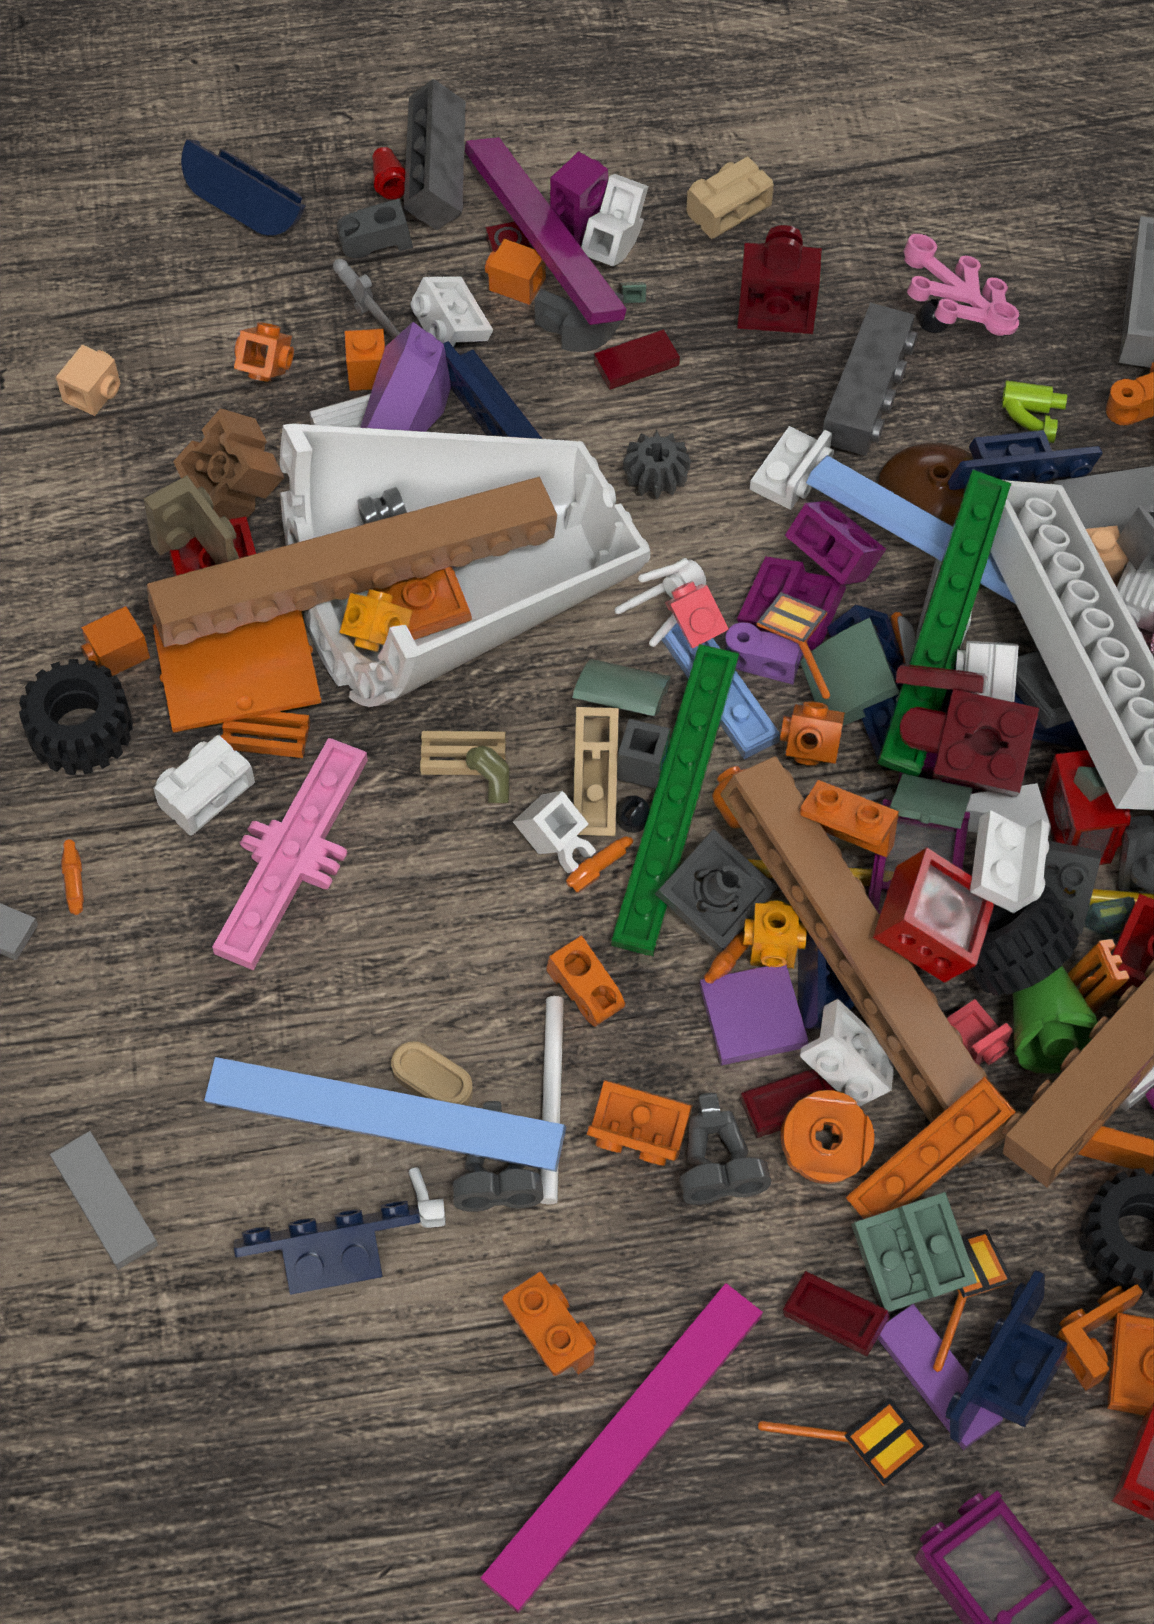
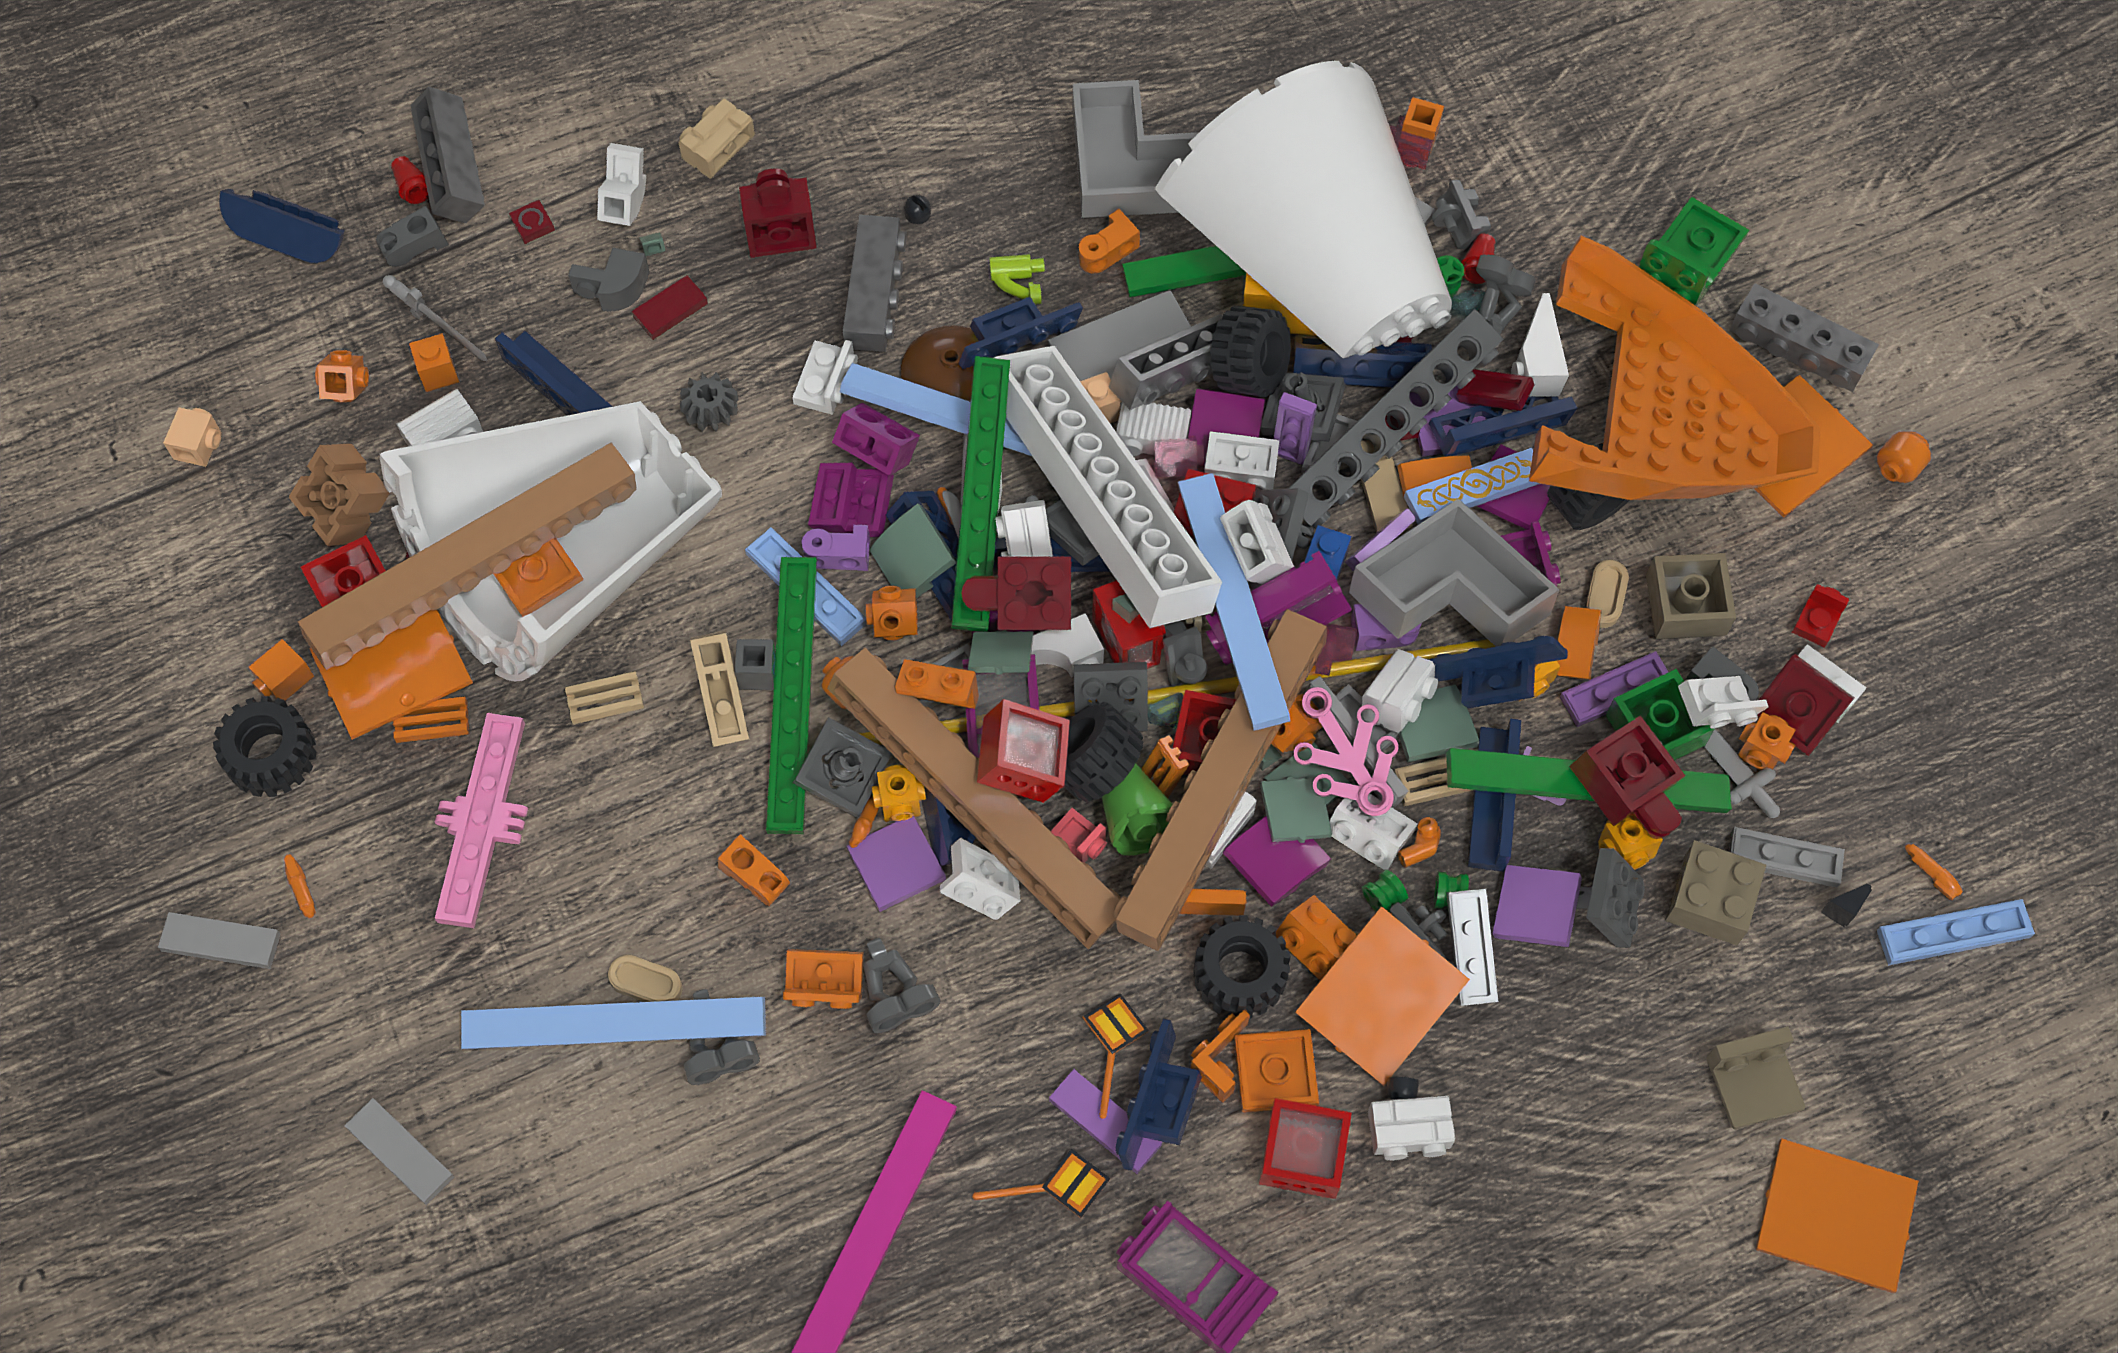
camera: 15 degrees left, 5 degrees up
dark tan bracket [144,475,239,564] -> none
white brick [153,735,255,836] -> none
dark blue bracket [234,1201,421,1295] -> none
light orange brick [339,589,413,652] -> none
dark grey wheel [357,487,407,525] -> none
medium lavender wedge [360,322,451,432] -> none
white hand [408,1167,445,1228] -> none
white bracket [410,277,493,347] -> none
magenta tile [464,137,627,325] -> none
olive arm [466,745,510,803] -> none
orange brick [485,239,546,305] -> none
orange bracket [503,1271,596,1376] -> none
white brick [513,791,596,873] -> none
white axle [540,996,564,1204] -> none
magenta brick [550,151,608,246] -> none
orange piece [566,836,633,893] -> none
sand green slope [572,659,671,716] -> none
white plant [615,558,706,647] -> none
black hinge [616,795,650,833] -> none
coral bracket [665,581,729,648] -> none
dark red tile [740,1069,836,1138] -> none
piece [757,592,830,699] -> none
orange plate [781,1090,874,1184] -> none
dark red tile [783,1271,890,1357] -> none
orange tile [846,1077,1017,1219] -> none
sand green slope [851,1192,977,1312] -> none
dark red tile [896,664,987,693] -> none
bright pink plant [903,234,1019,336] -> none
white bracket [970,810,1049,913] -> none

